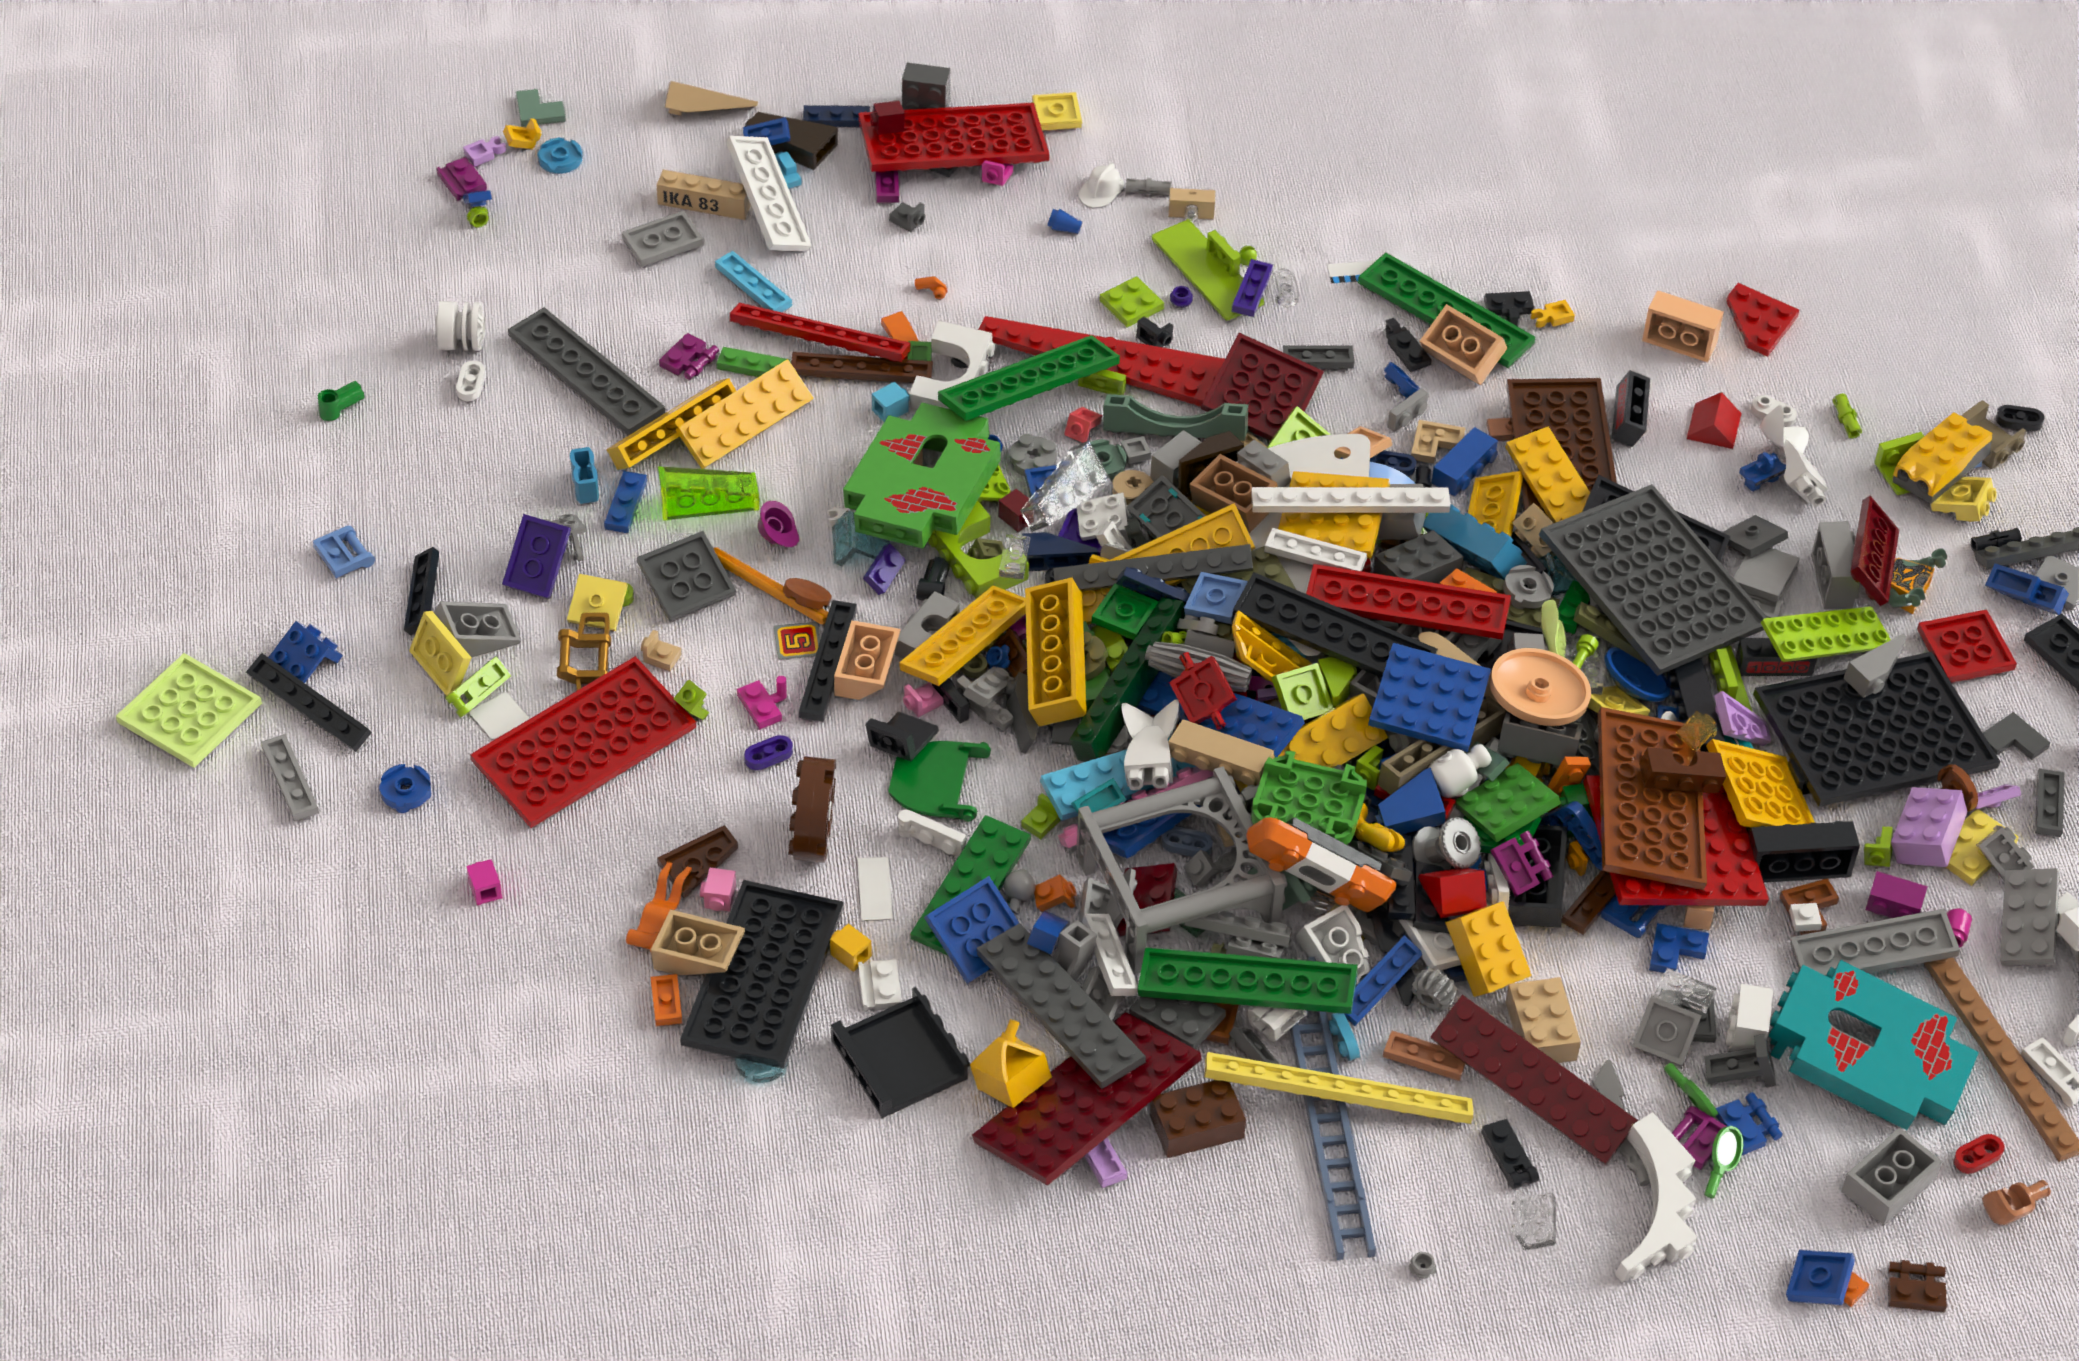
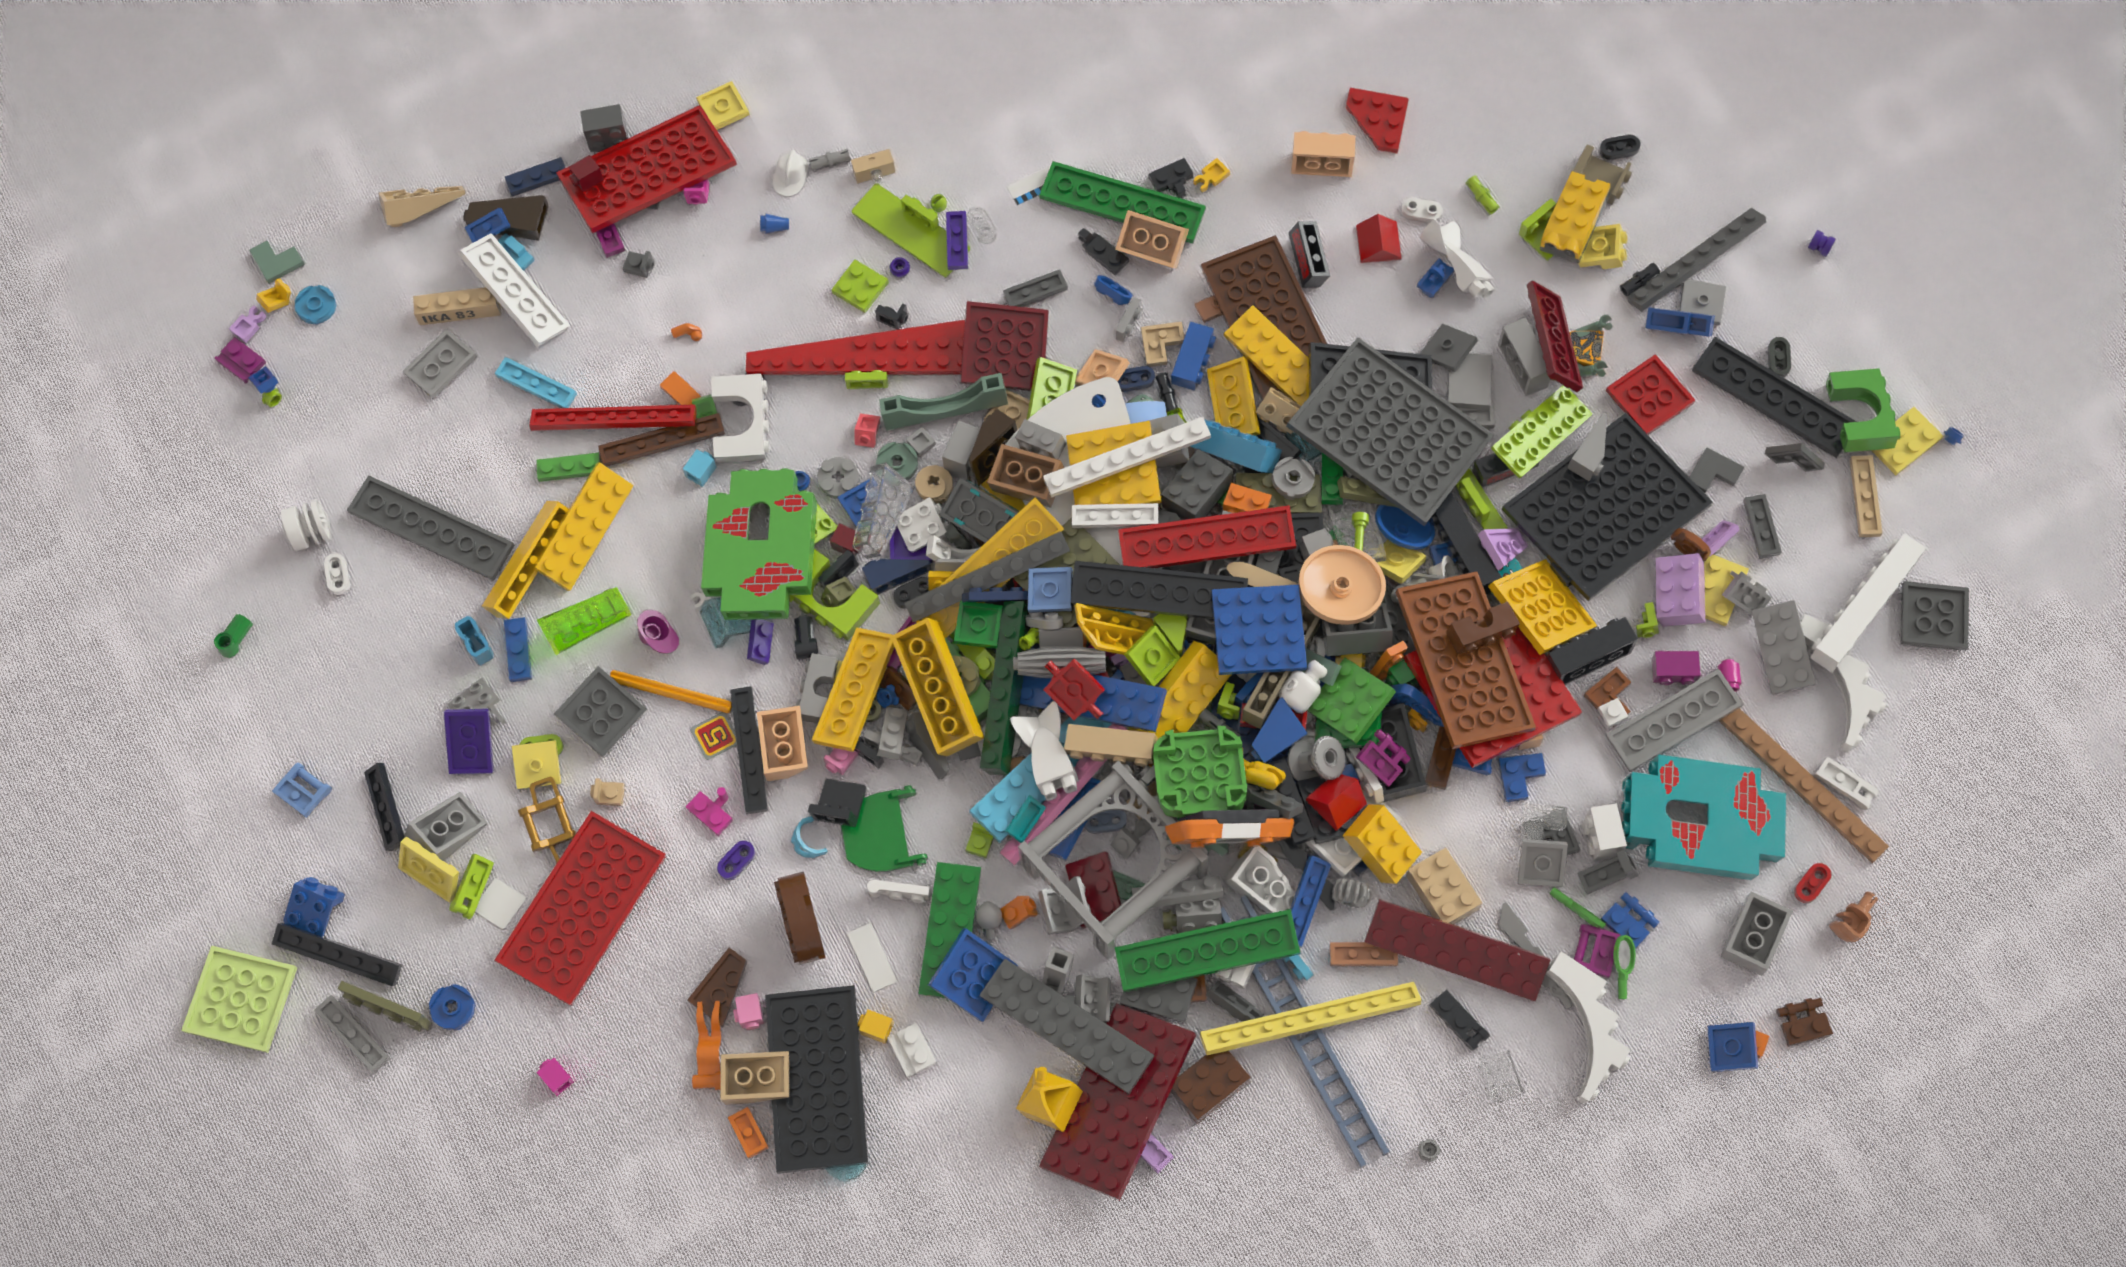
camera: 15 degrees left, 20 degrees up
magenta plate [659,333,719,380] -> none
lime bracket [673,680,709,720] -> none
dark orange tile [783,578,832,610] -> none
black panel [831,987,970,1118] -> none
green plate [938,335,1120,421] -> none
clear plate [999,534,1031,579] -> none
blue slope [1027,911,1070,954] -> none
white plate [1082,914,1138,996] -> none
yellowish green animal [1541,600,1566,658] -> none
clear yellow bracket [1676,711,1717,751] -> none
none -> olive plate [337,981,432,1032]
none -> medium azure helmet [791,816,828,858]
none -> black plate [818,549,859,589]

